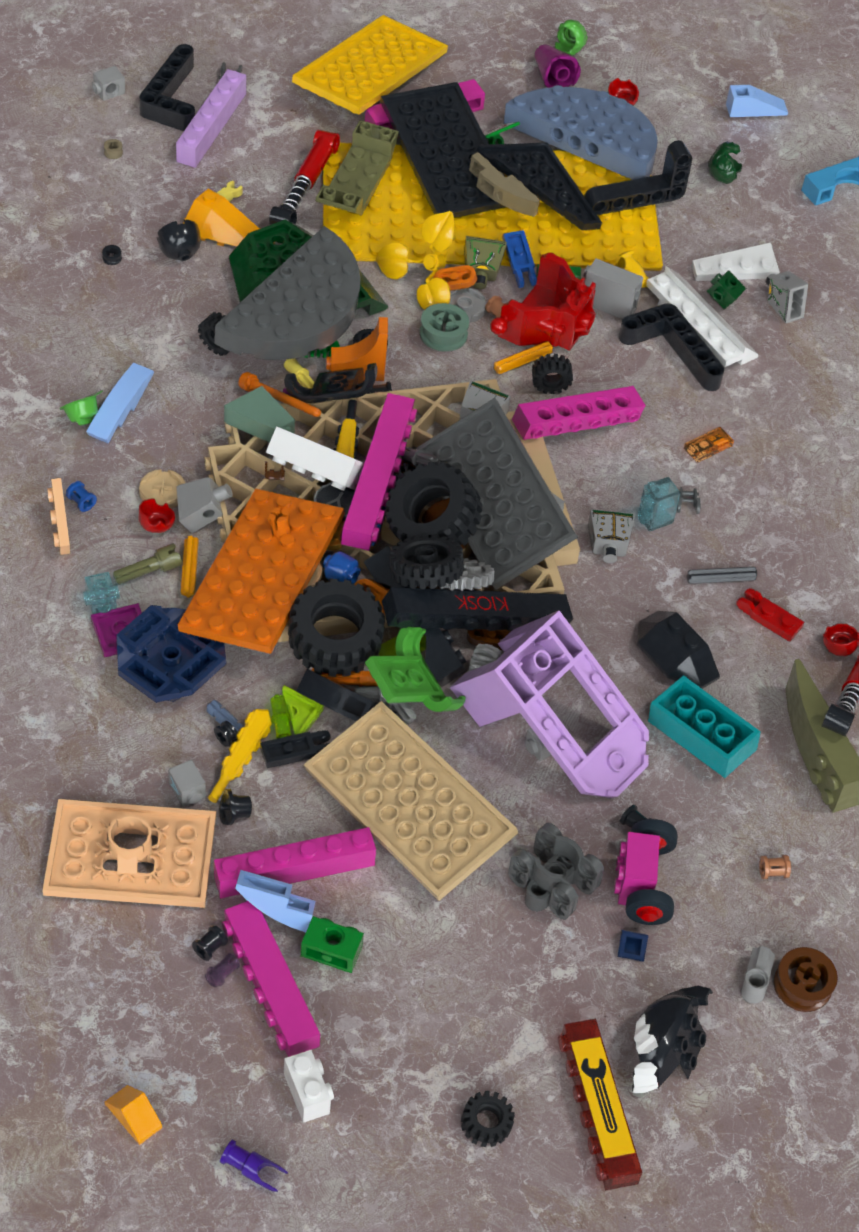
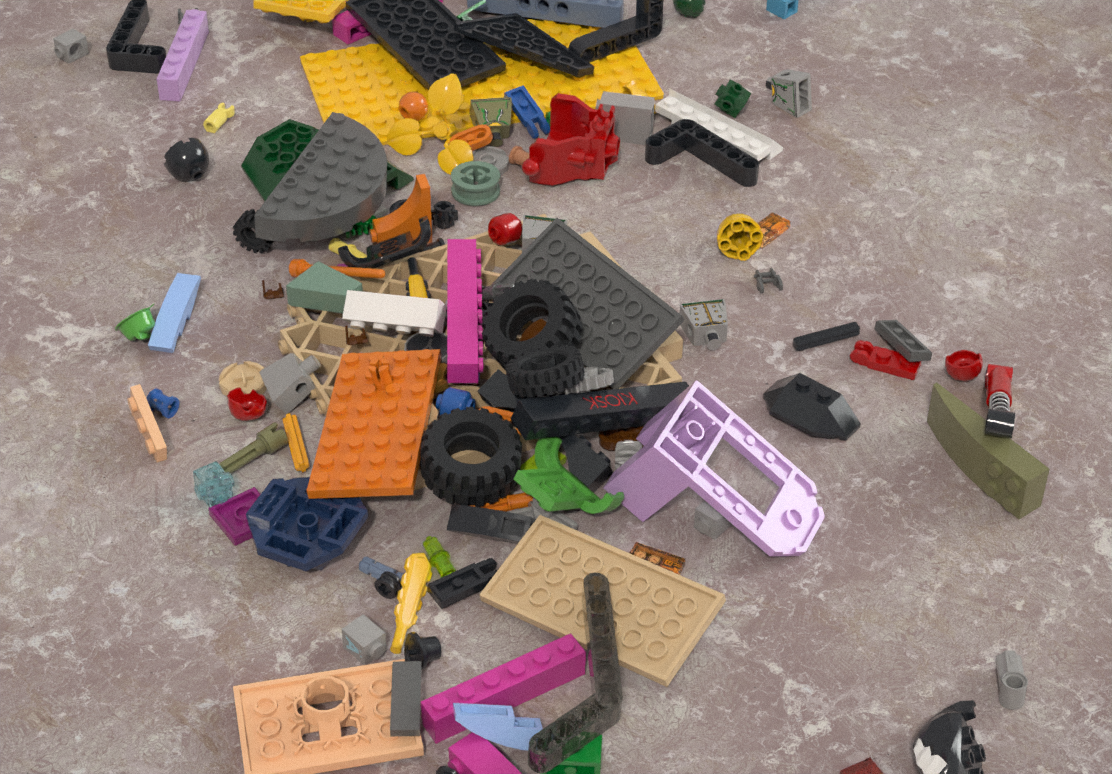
camera: 10 degrees left, 10 degrees down
black bush [102,245,122,265] -> none
dark tan bush [104,139,123,159] -> none
light orange wedge [183,188,275,247] -> none
piece [269,130,340,225] -> none
lime tile [282,685,324,735] -> none
olive slope [315,120,399,215] -> none
dark tan slope [469,152,540,217] -> none
light orange axle [494,341,553,374] -> none
dark grey piece [508,823,604,920] -> none
dark pink brick [512,386,646,440] -> none
black tyre [532,353,573,394] -> none
brick [614,819,678,925] -> none
dark blue slope [617,930,649,962] -> none
black bush [620,804,652,829] -> none
clear light blue brick [638,477,681,532] -> none
teal brick [648,675,761,778] -> none
white wing [692,243,780,281] -> none
nougat bush [759,855,791,879] -> none
reddish brown wheel [773,947,838,1012] -> none
none -> reddish brown piece [262,280,284,299]
none -> dark grey tile [390,661,422,737]
none -> orange piece [398,92,428,121]
none -> black gear [431,201,458,229]
none -> red head [488,213,523,246]
none -> clear smoke beam [527,572,623,773]
none -> clear orange tile [630,542,686,575]
none -> yellow piece [717,213,763,261]
none -> dark grey tile [874,320,932,362]

